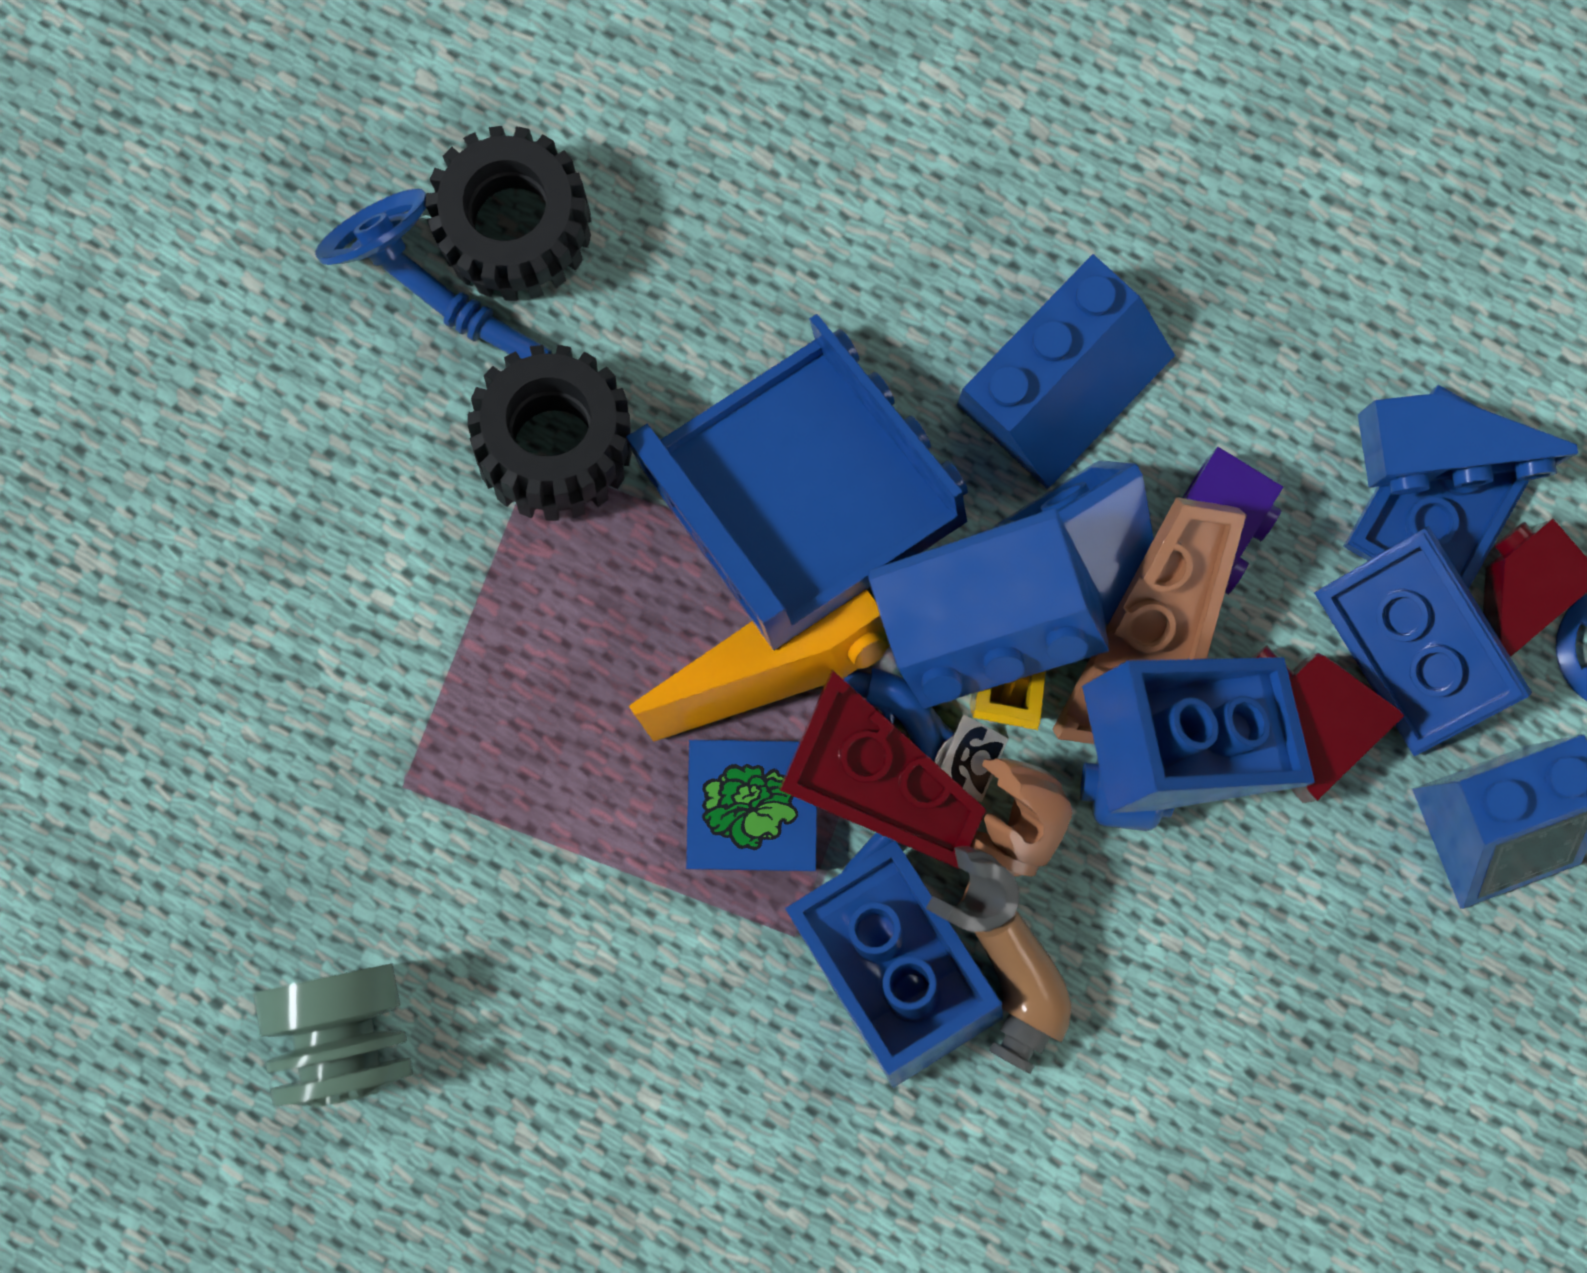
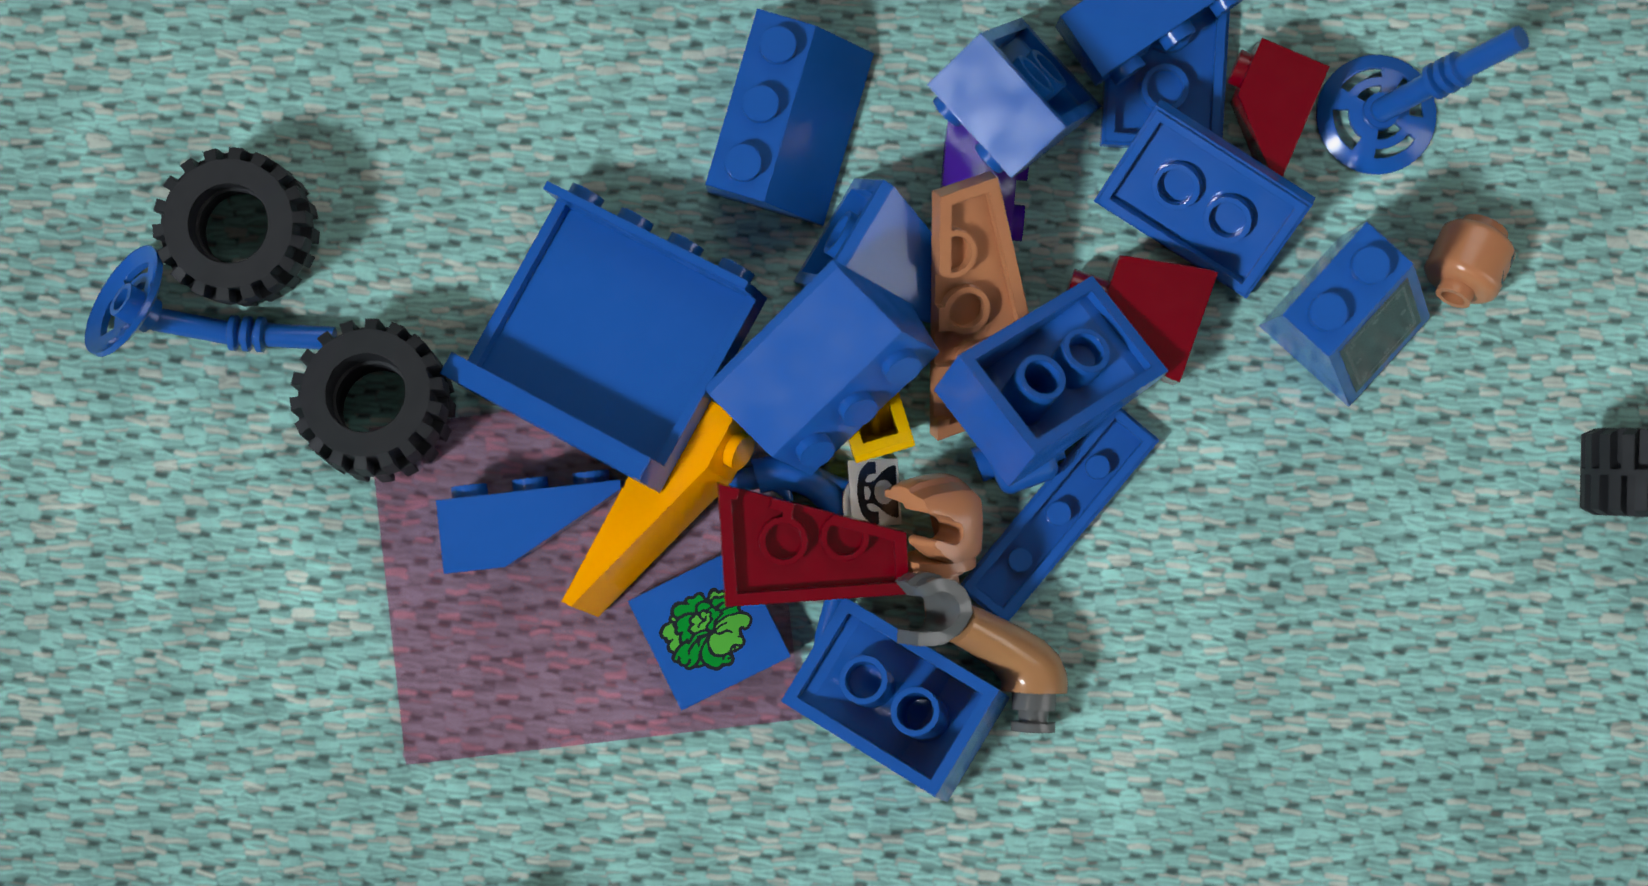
camera: 25 degrees left, 5 degrees up
none -> blue slope [436,470,624,574]
none -> slope [927,17,1102,178]
none -> blue tile [960,408,1159,621]

